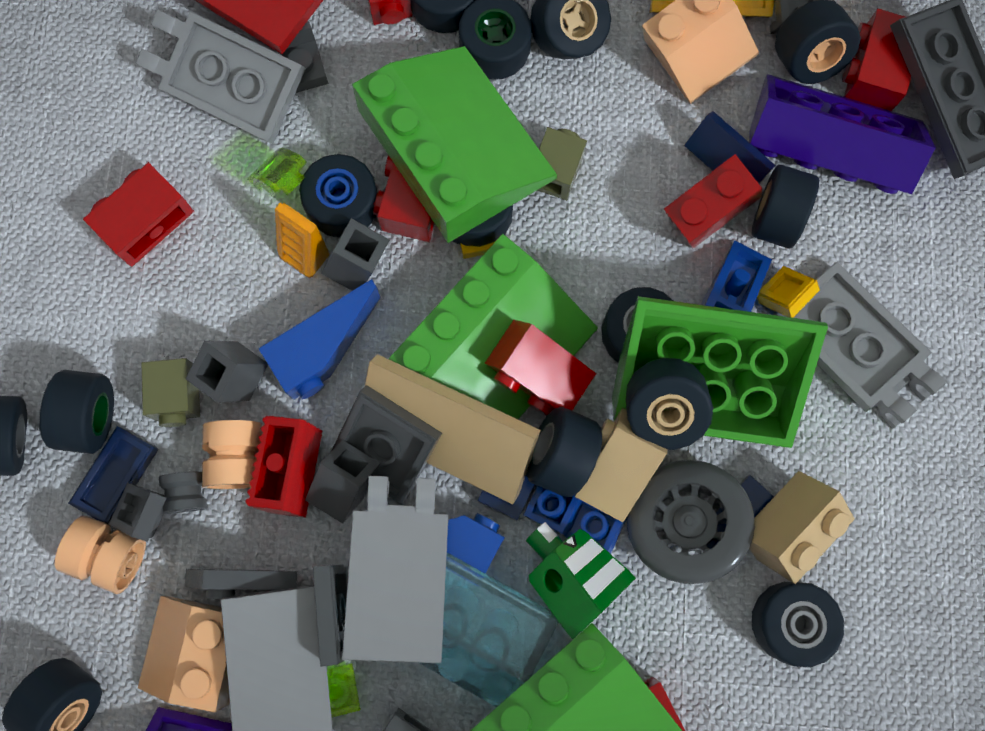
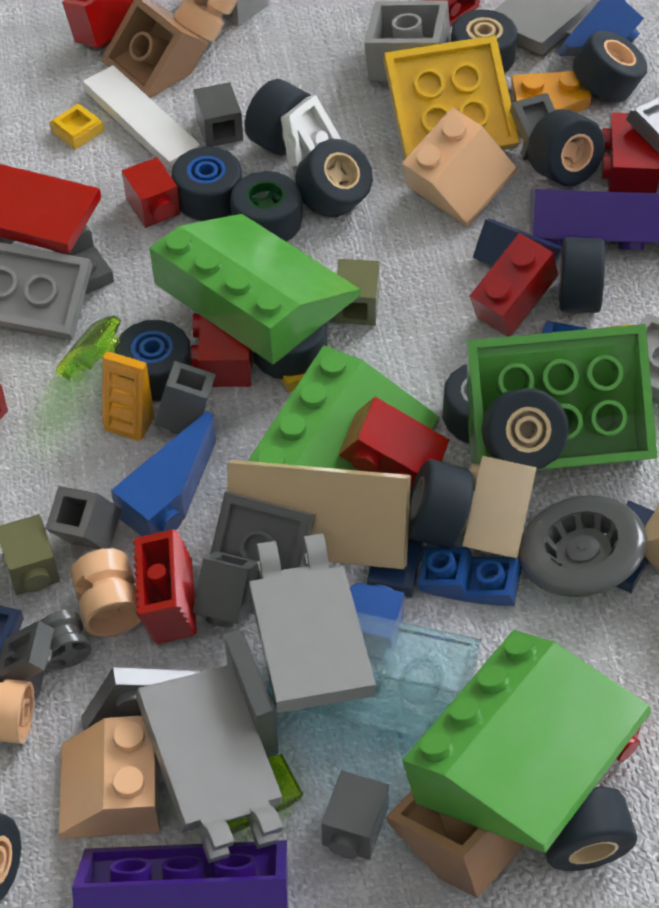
camera: 10 degrees left, 25 degrees down
green torso [526,522,636,639] -> none

